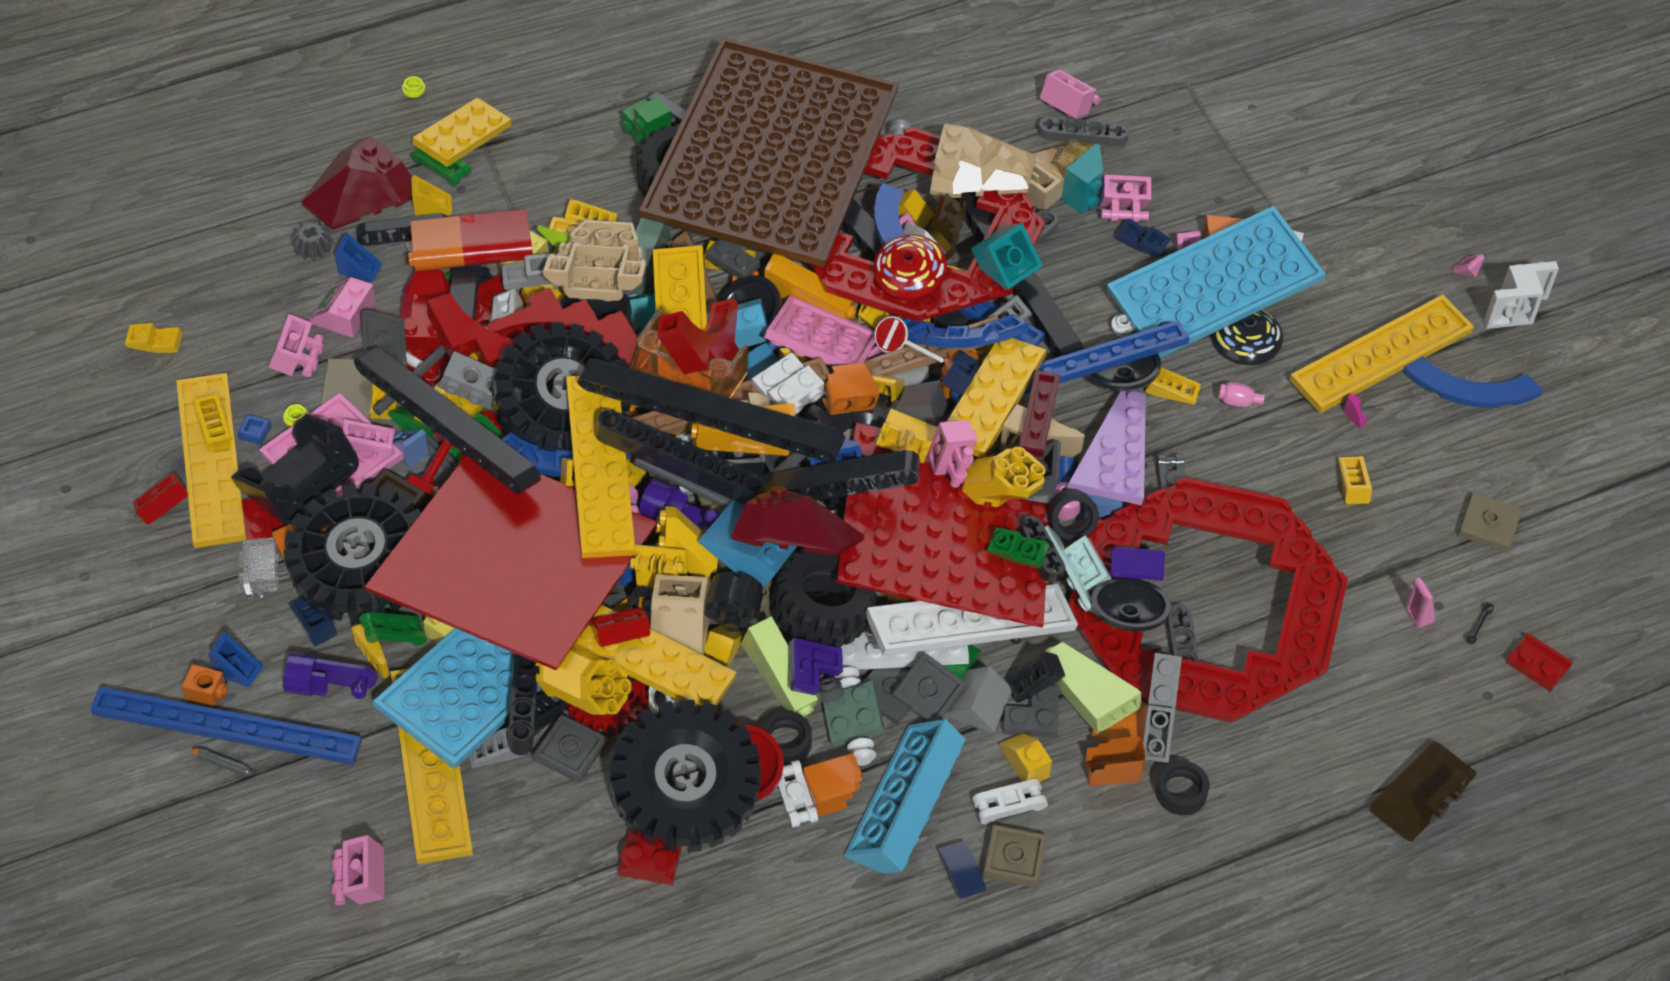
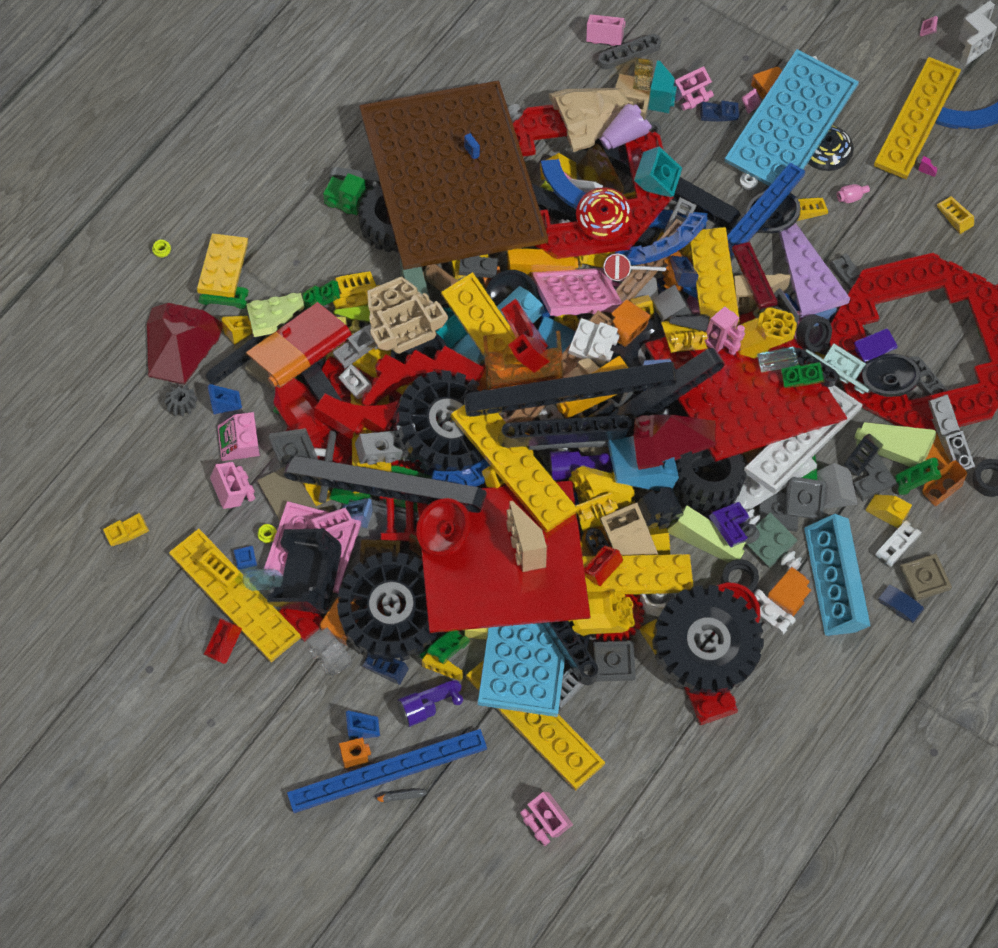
camera: 30 degrees left, 10 degrees up
none -> clear light blue plate [243,569,283,591]
none -> yellowish green plate [246,293,304,337]
none -> green slope [302,280,340,310]
none -> red dish [416,498,471,556]
none -> blue tile [464,133,480,159]
none -> tan slope [506,501,547,572]
none -> lavender cone [599,103,652,150]
none -> black slope [669,314,710,331]
none -> clear light blue tile [757,347,798,372]
none -> green plate [895,458,941,495]

